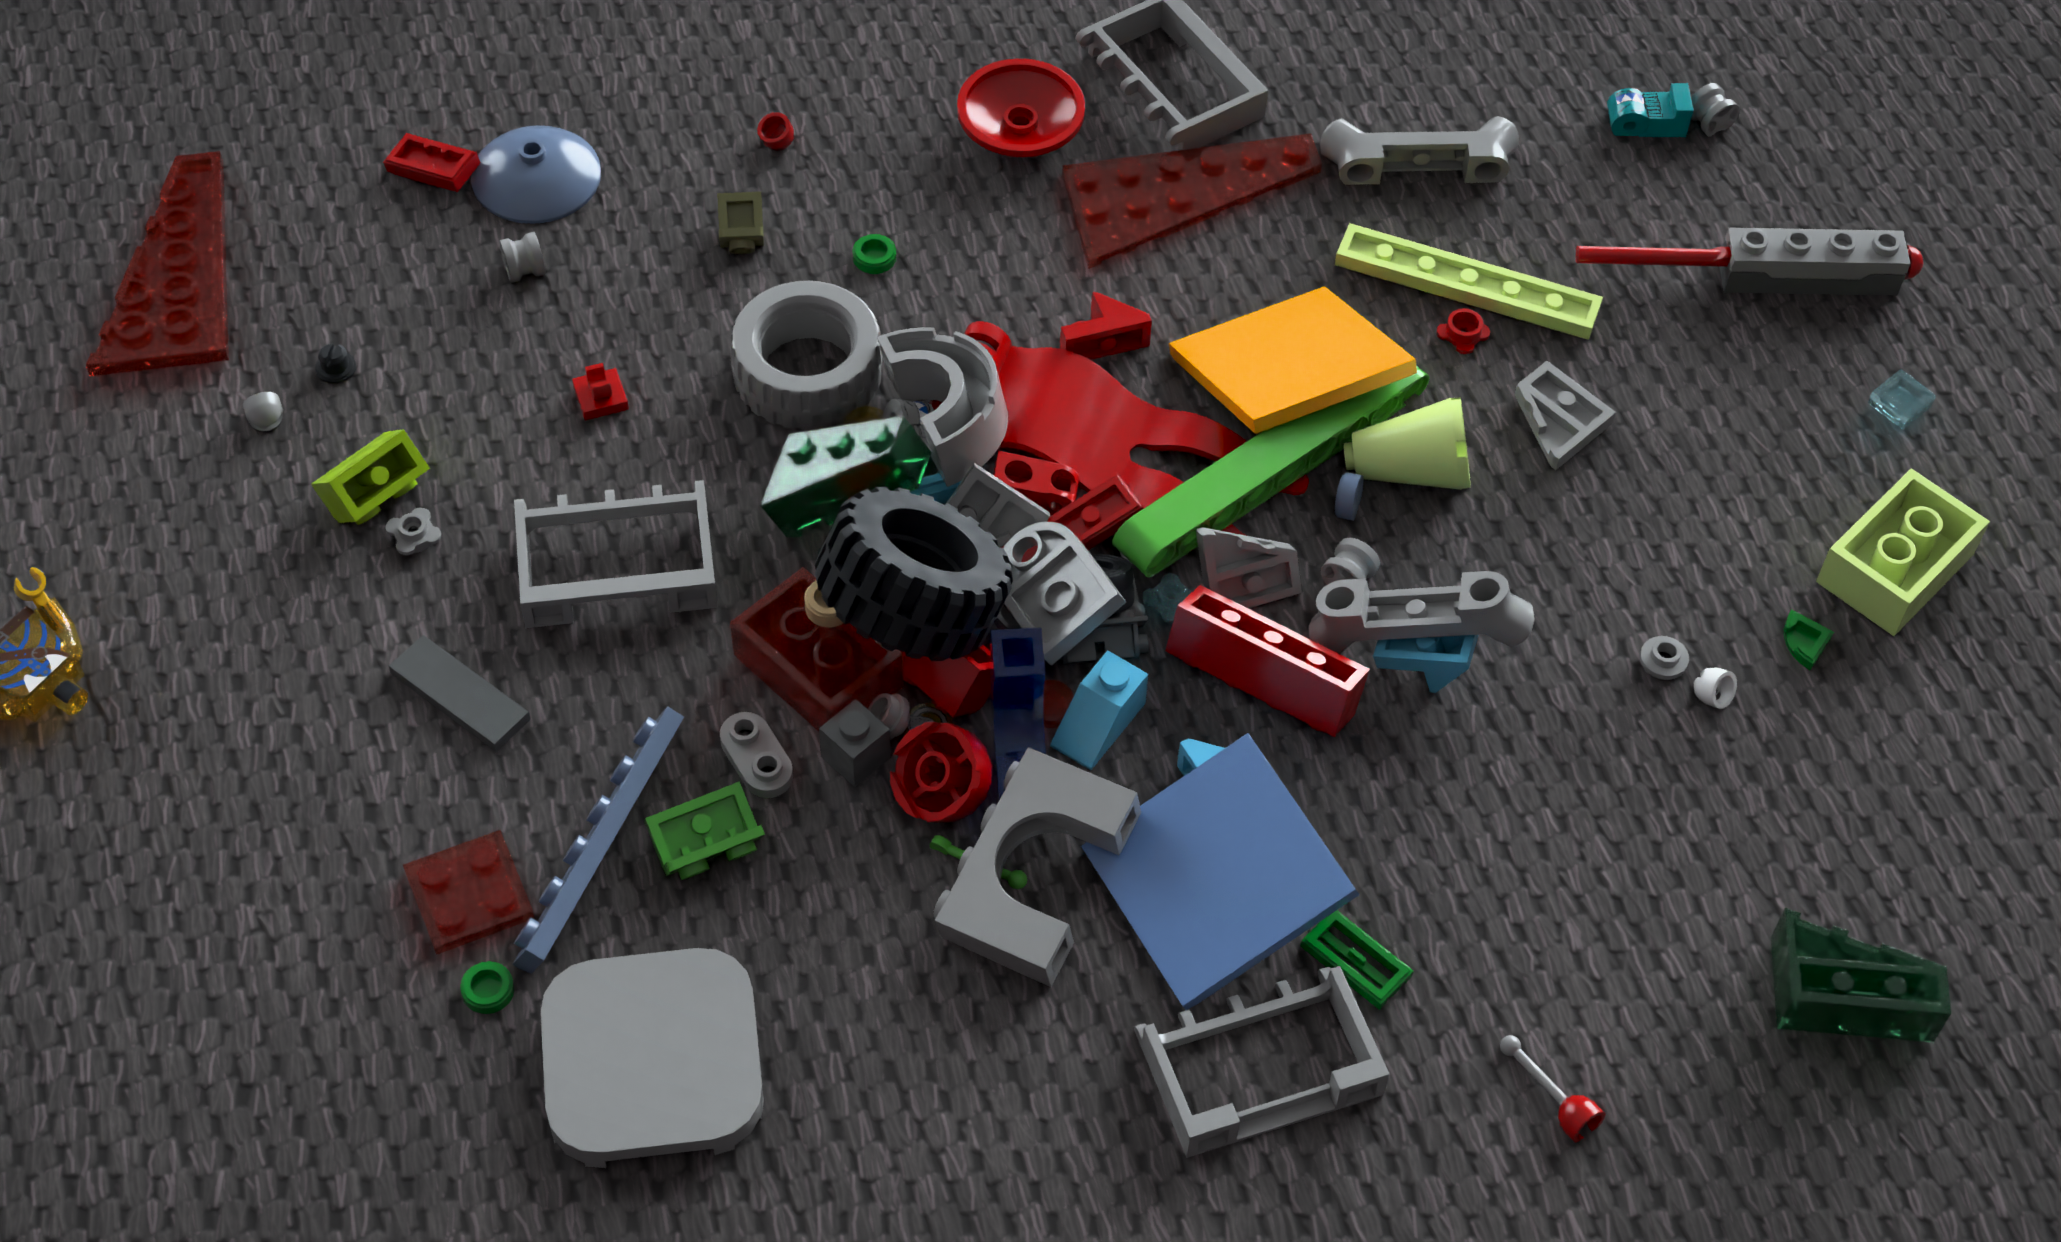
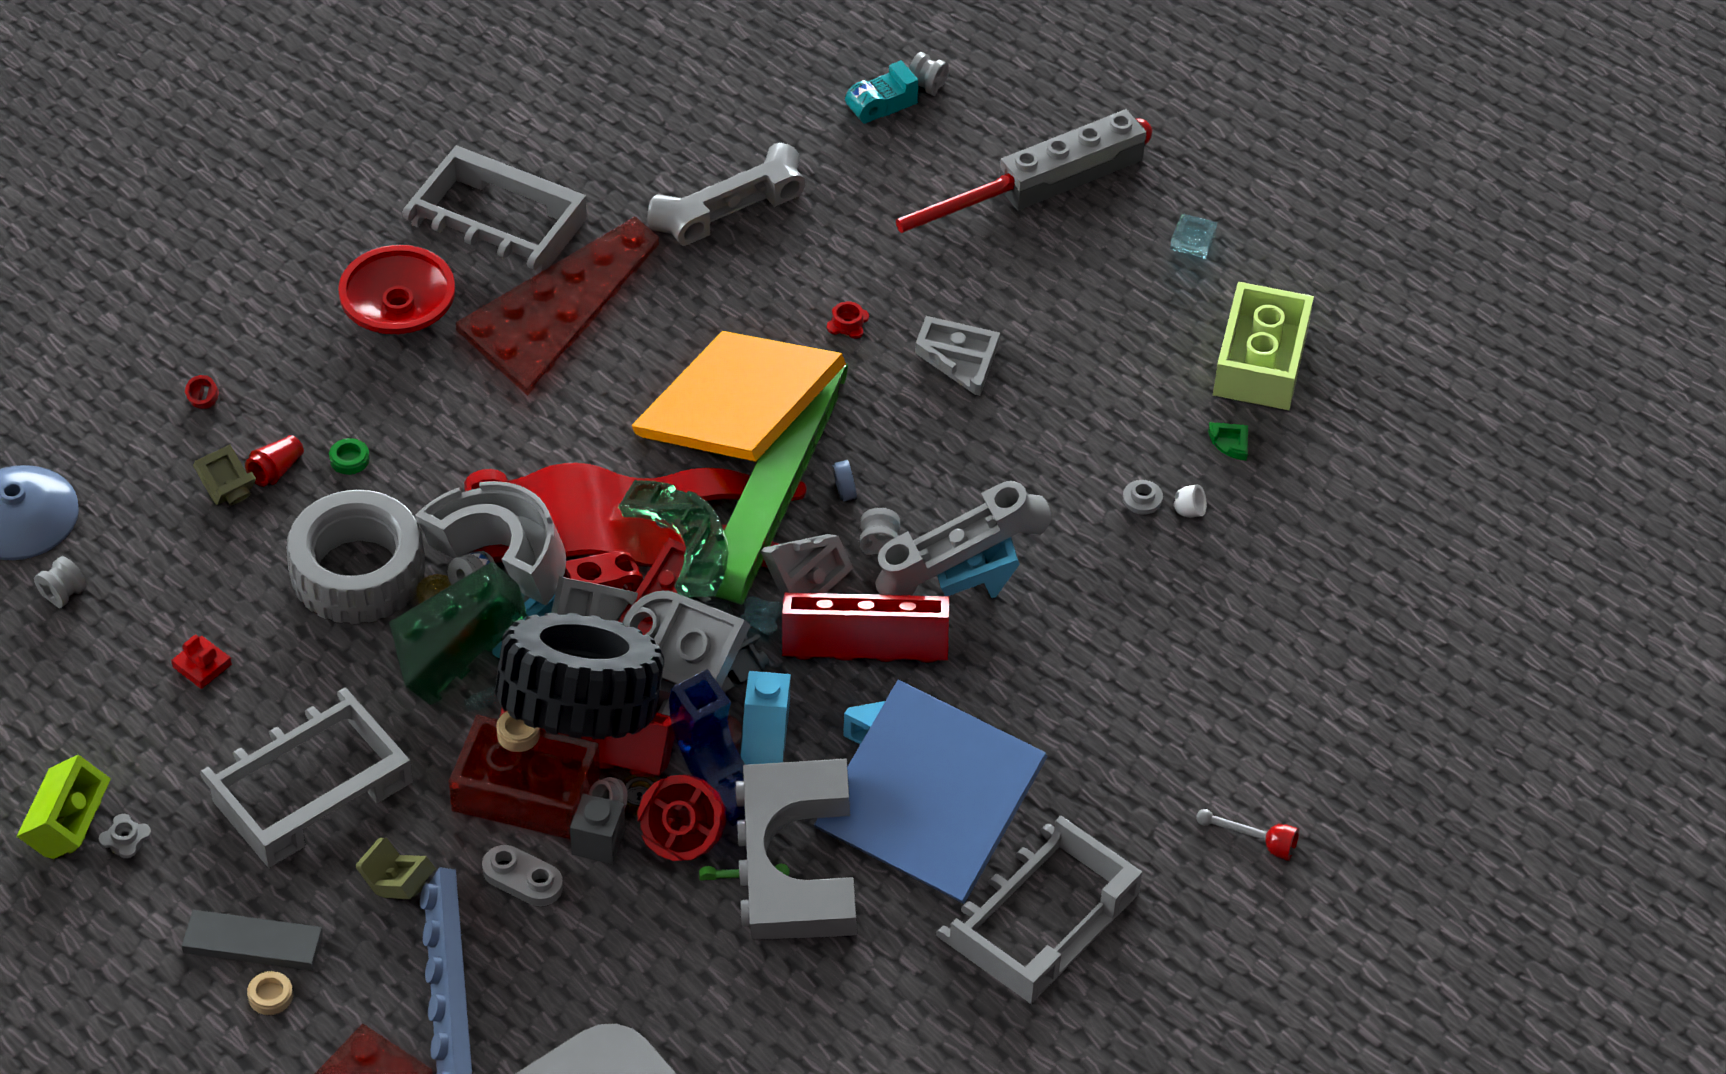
camera: 30 degrees left, 5 degrees down
bright green bracket [644,781,765,880] -> none
red slope [1060,292,1152,360] -> none
green tile [1300,910,1414,1010] -> none
yellowish green plate [1335,223,1603,340] -> none
yellowish green cone [1344,397,1471,490] -> none
clear green wedge [1771,908,1952,1042] -> none
none -> red cone [245,435,304,486]
none -> tan tile [247,971,293,1015]
none -> olive bracket [356,838,436,899]
none -> clear green tile [618,480,729,597]

